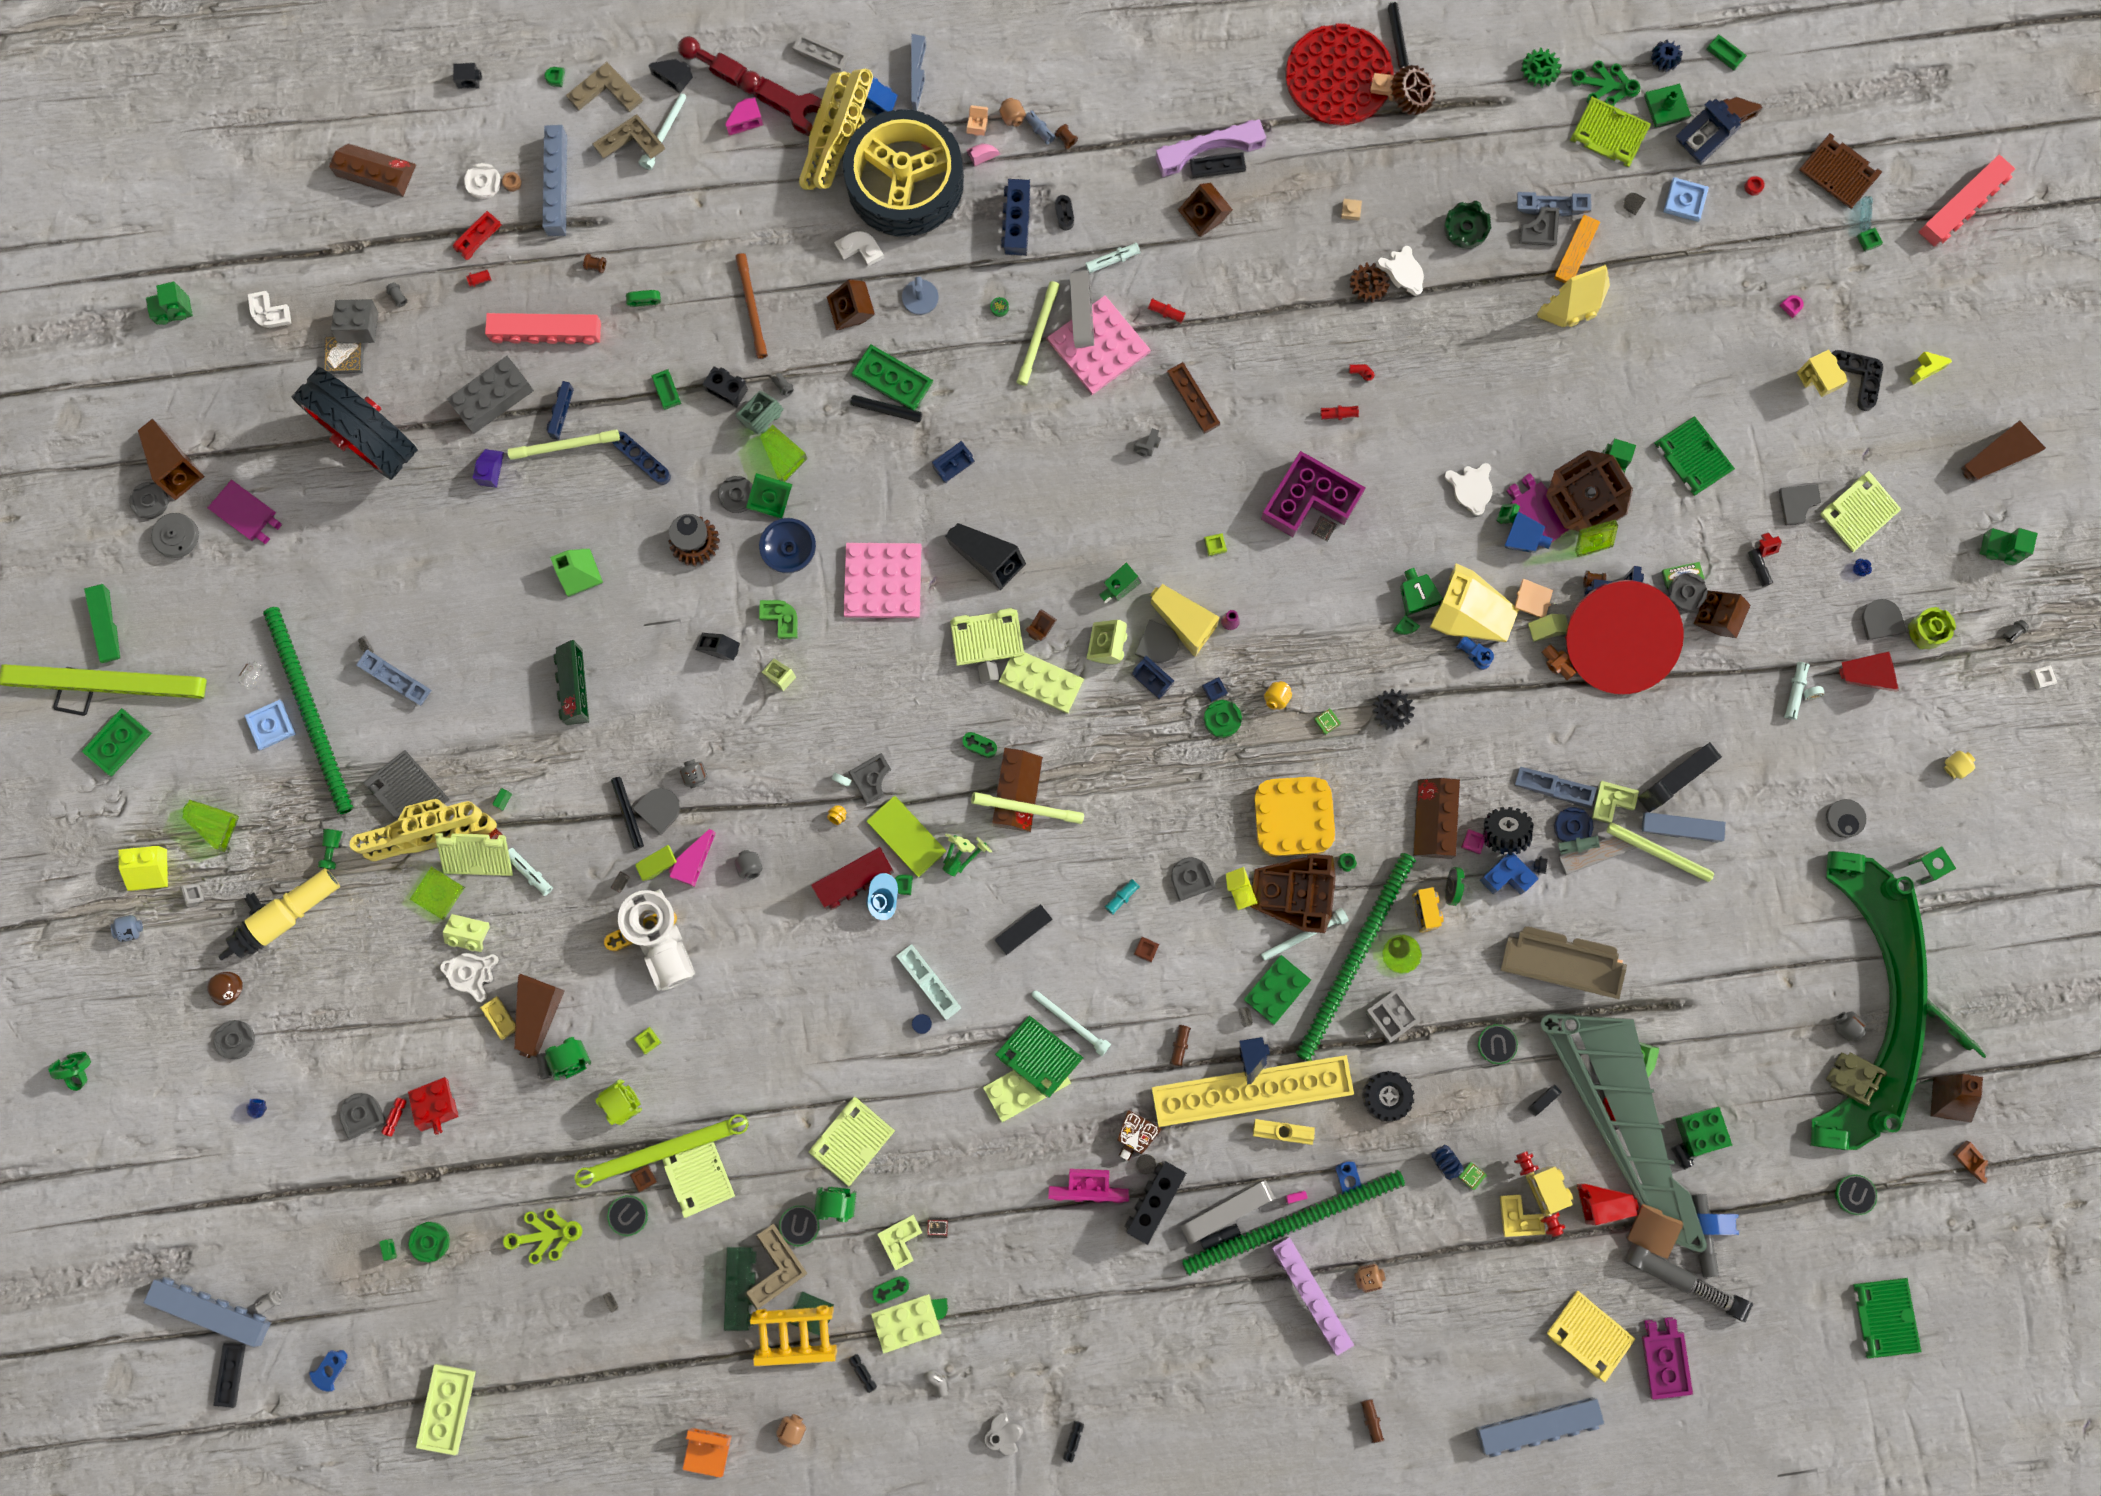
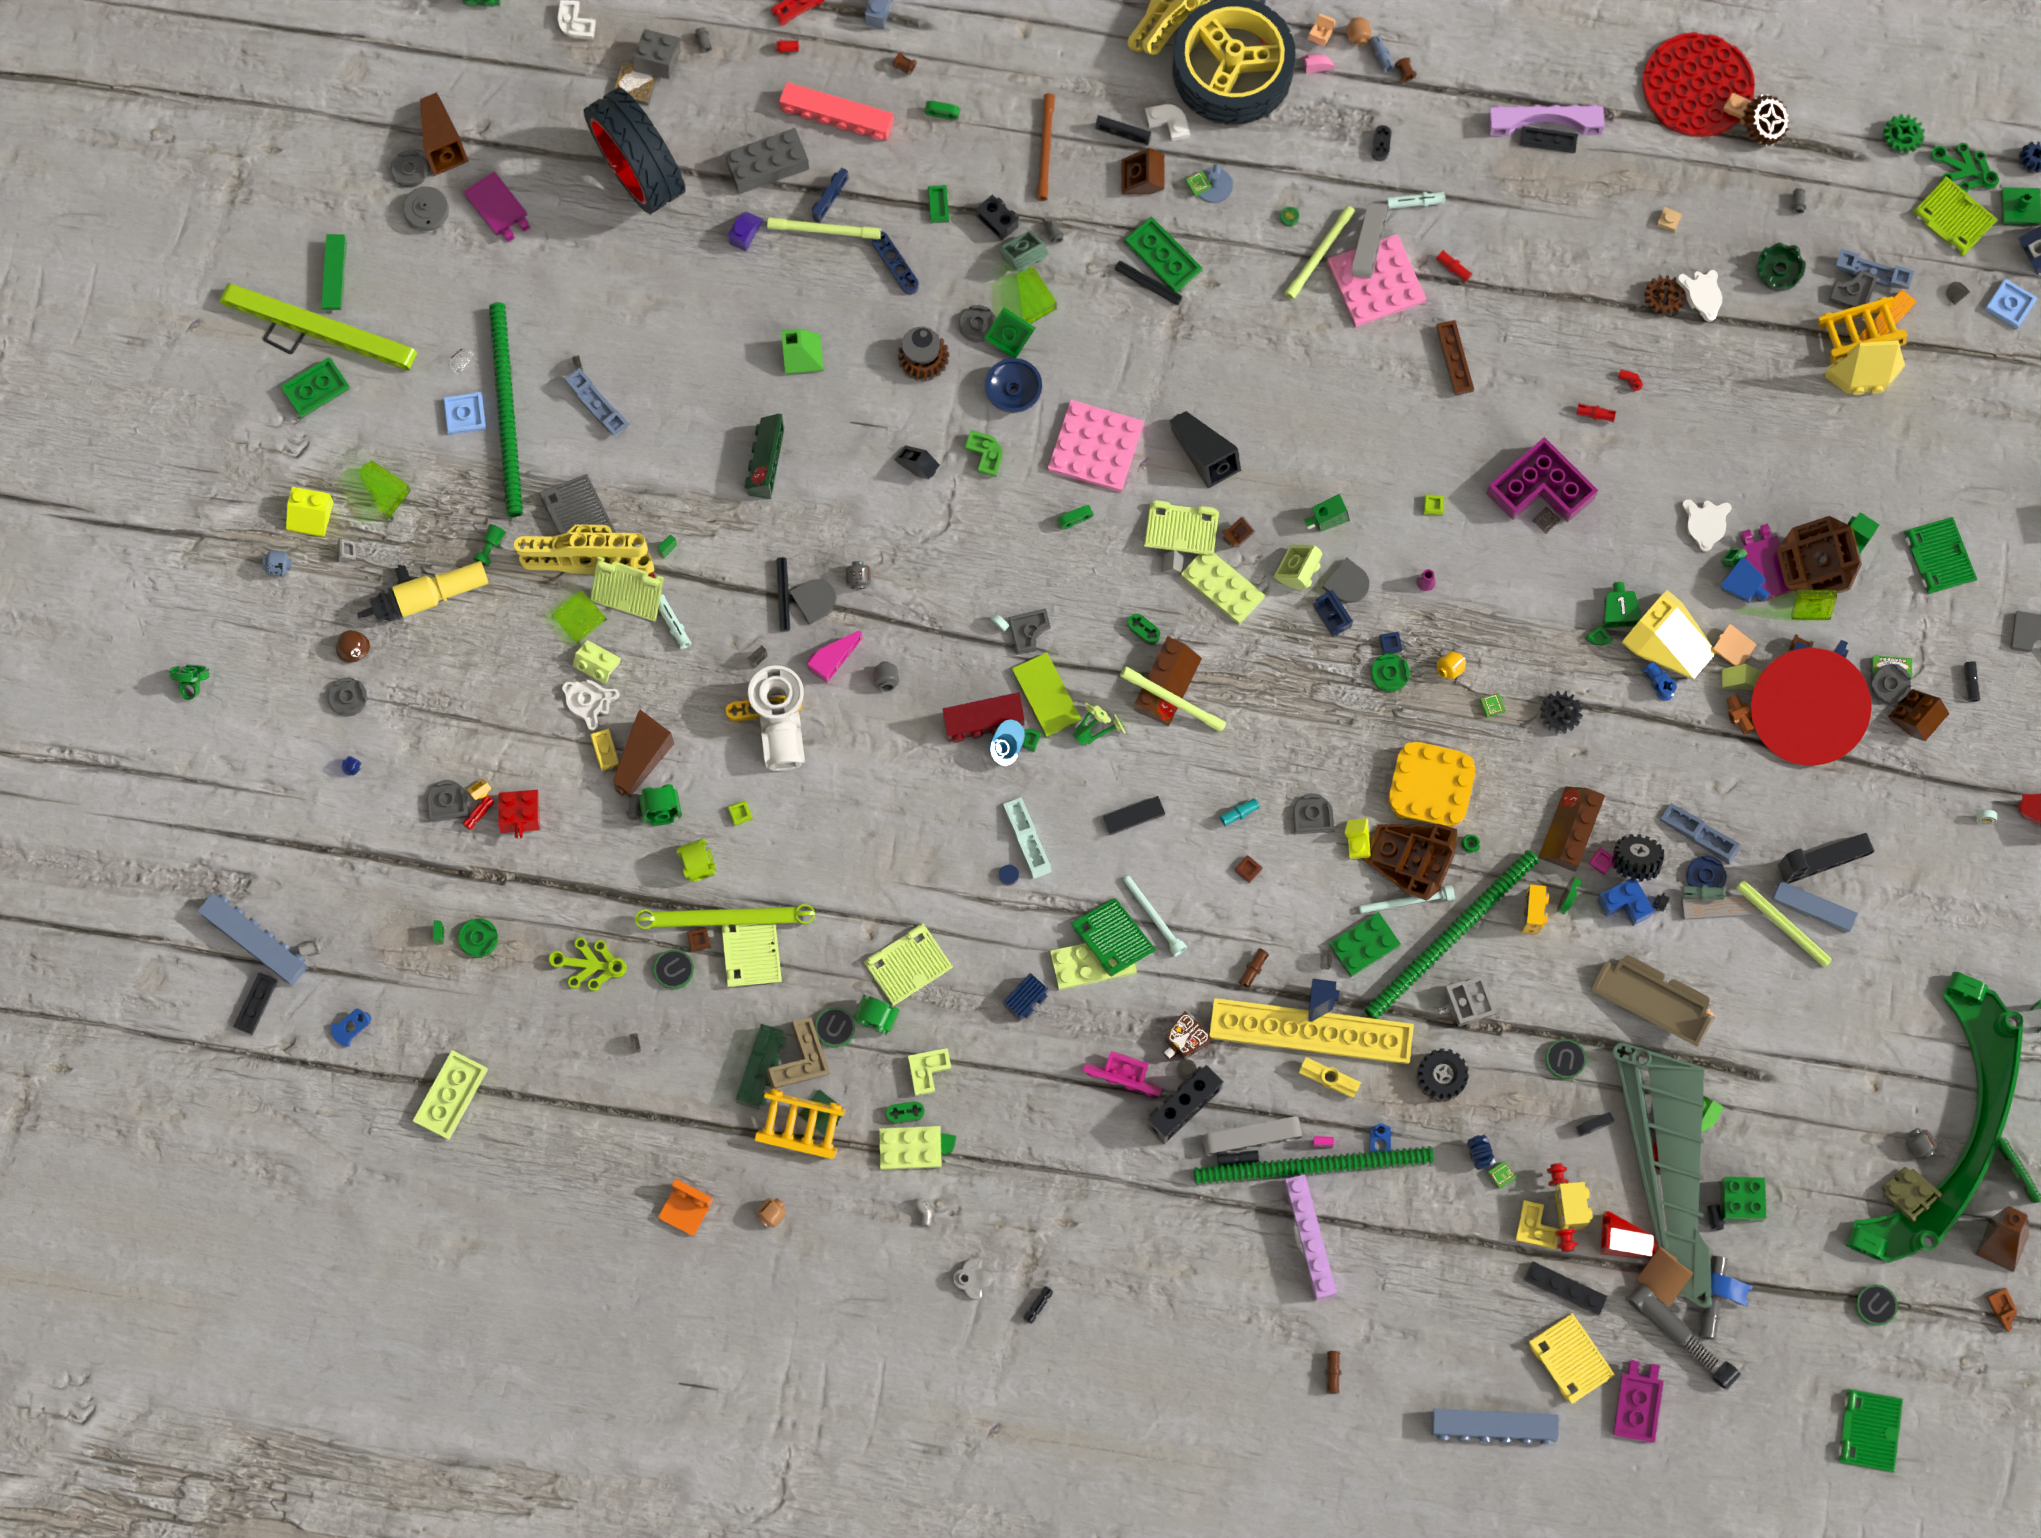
camera: 15 degrees right, 5 degrees down
lime slope [635,845,677,881] -> none
yellowish green slope [762,659,796,691] -> none
yellow plate [827,805,847,825] -> none
black axle [848,1354,877,1393] -> none
clear smoke tile [927,1217,948,1238] -> none
dark blue hinge [932,440,975,483] -> none
dark blue brick [1001,179,1030,256] -> none
dark grey bracket [1134,428,1161,457] -> none
light yellow slope [1150,584,1220,657] -> none
reddish brown slope [1178,183,1233,237] -> none
medium nougat head [1355,1264,1386,1293] -> none
clear neon green tile [1382,934,1422,974] -> none
black axle [1388,2,1409,69] -> none
yellowish green plate [1591,781,1639,824] -> none
red tile [1759,532,1782,557] -> none
light aqua pin [1784,662,1810,720] -> none
dark grey tile [1826,799,1867,838] -> none
none -> yellow plate [467,778,491,800]
none -> dark blue brick [1003,973,1048,1021]
none -> green beam [1057,505,1094,530]
none -> black tile [1096,115,1151,146]
none -> bright green tile [1186,171,1211,196]
none -> black plate [1524,1261,1608,1316]
none -> dark grey pin [1791,188,1806,214]
none -> yellow fence [1818,296,1908,364]

